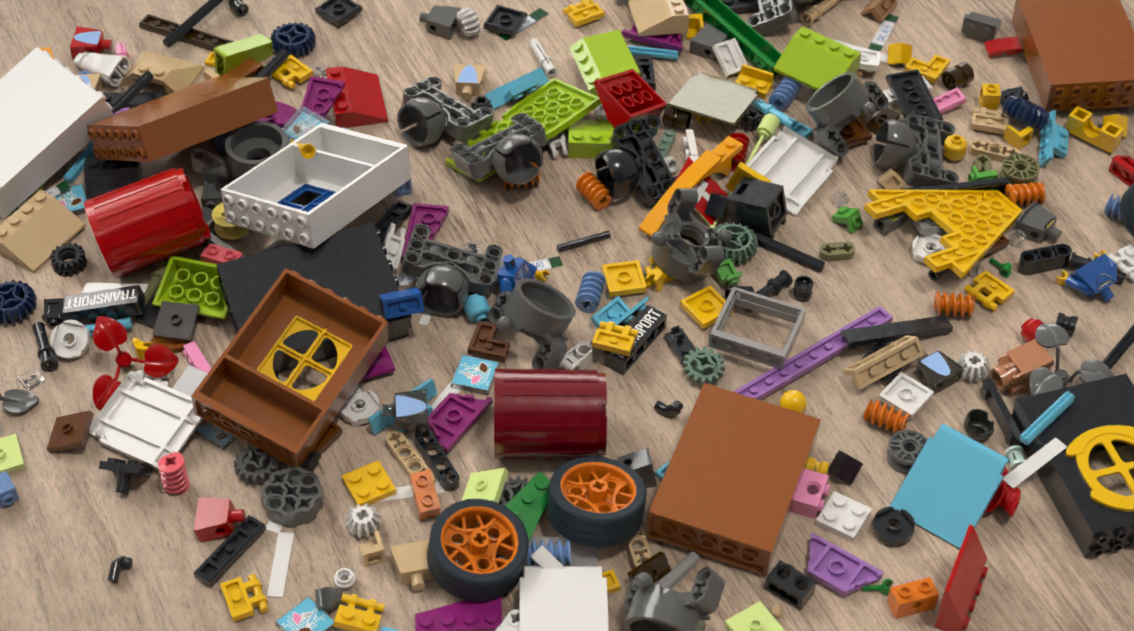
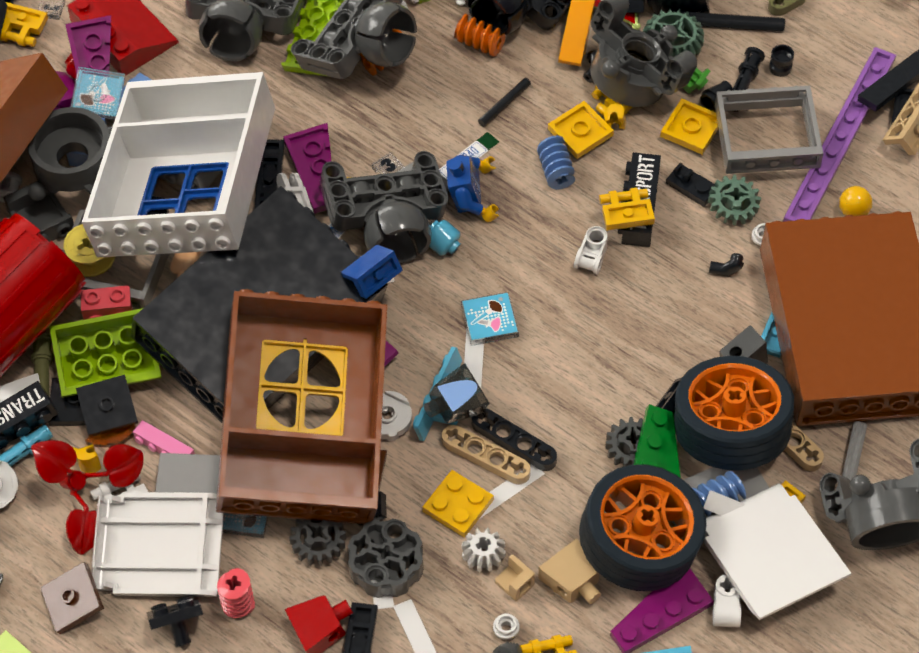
camera: 25 degrees left, 10 degrees up
yellow piece [289,139,316,159] -> none
orange brick [409,469,441,520] -> none
magenta wing [426,393,493,454] -> none
yellowish green plate [462,468,508,503] -> none
reddish brown plate [468,321,511,362] -> none
dark grey piece [488,278,576,369] -> none
dark red container [494,369,607,459] -> none
medium azure bracket [590,296,649,345] -> none
dark brown plate [627,551,671,582] -> none

